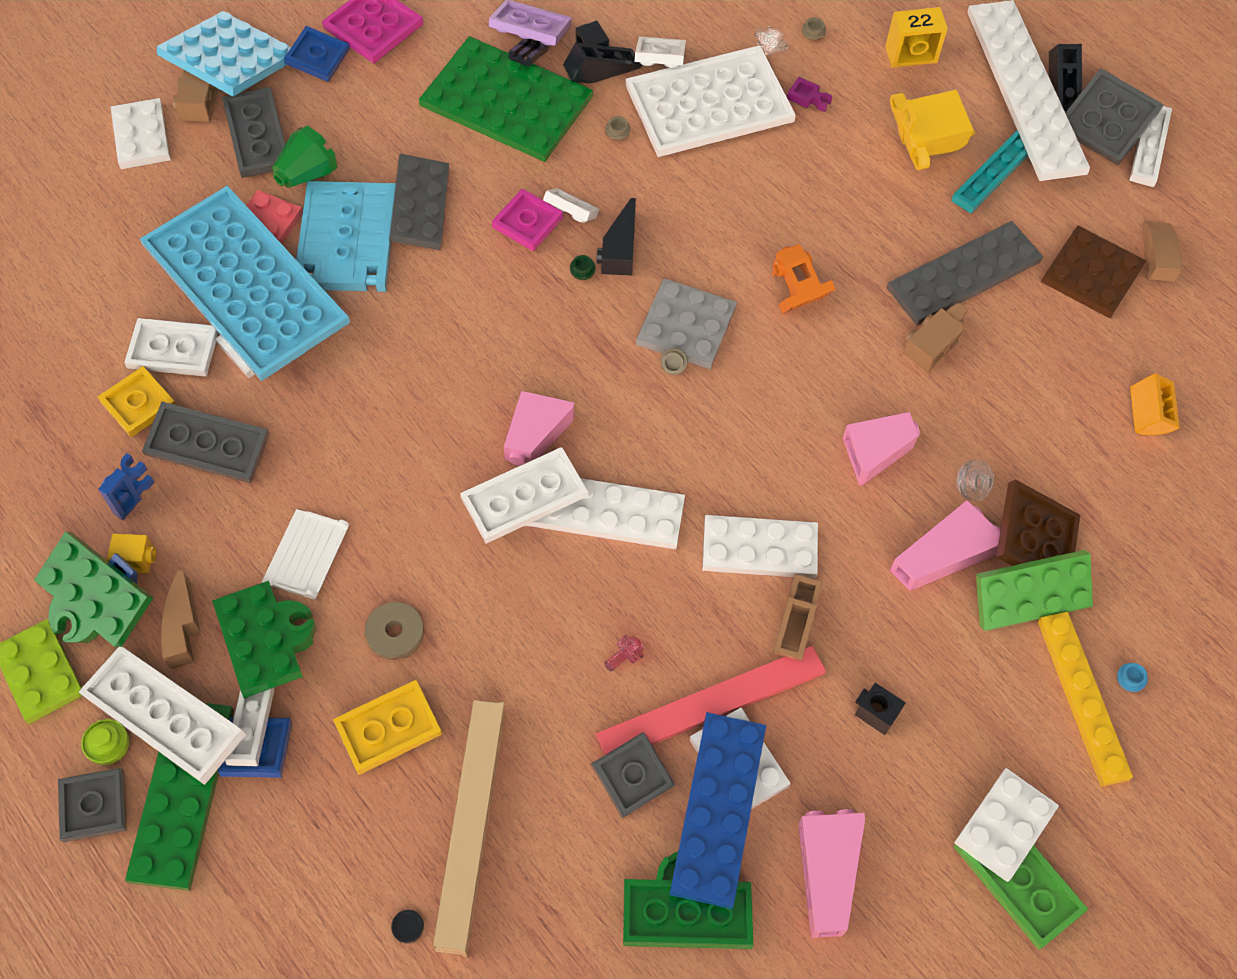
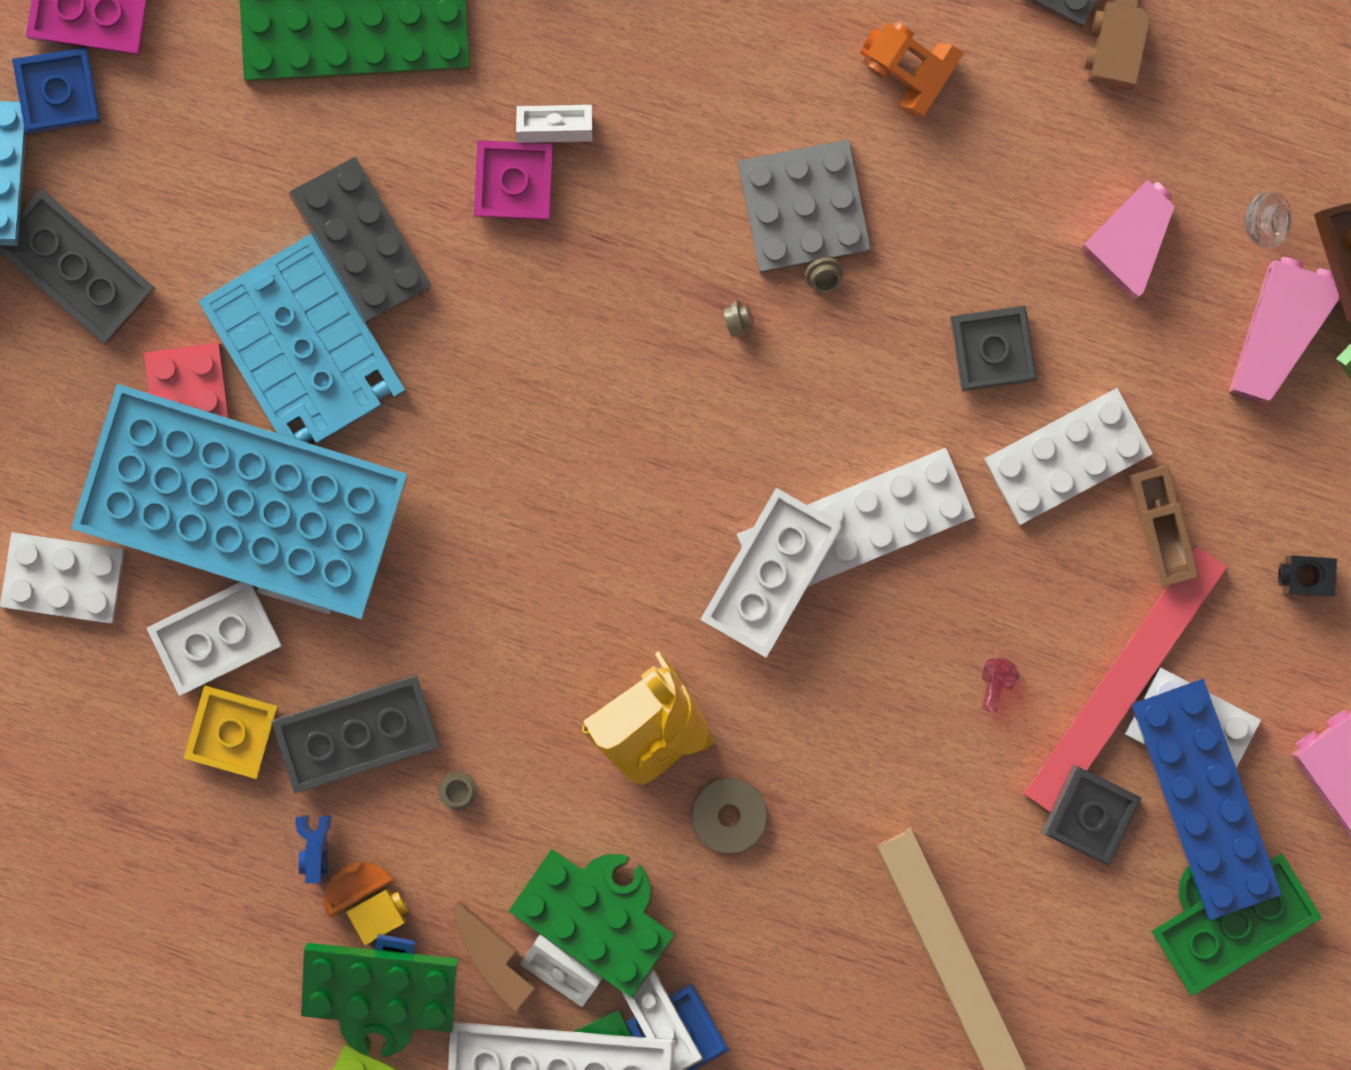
camera: 30 degrees left, 25 degrees up
white piece [262,509,349,600] -> none
green cone [272,125,338,188] -> none
yellow plate [333,680,442,775] -> none
bright pink slope [504,391,575,466] -> none
dark green plate [570,255,596,280] -> none
black slope [597,198,636,276] -> none
none -> white plate [0,532,126,624]
none -> orange plate [324,861,395,919]
none -> dark tan plate [439,772,477,810]
none -> white plate [519,935,602,1007]
none -> yellow piece [582,651,716,785]
none -> dark tan plate [724,300,754,338]
none -> dark grey plate [950,305,1037,392]

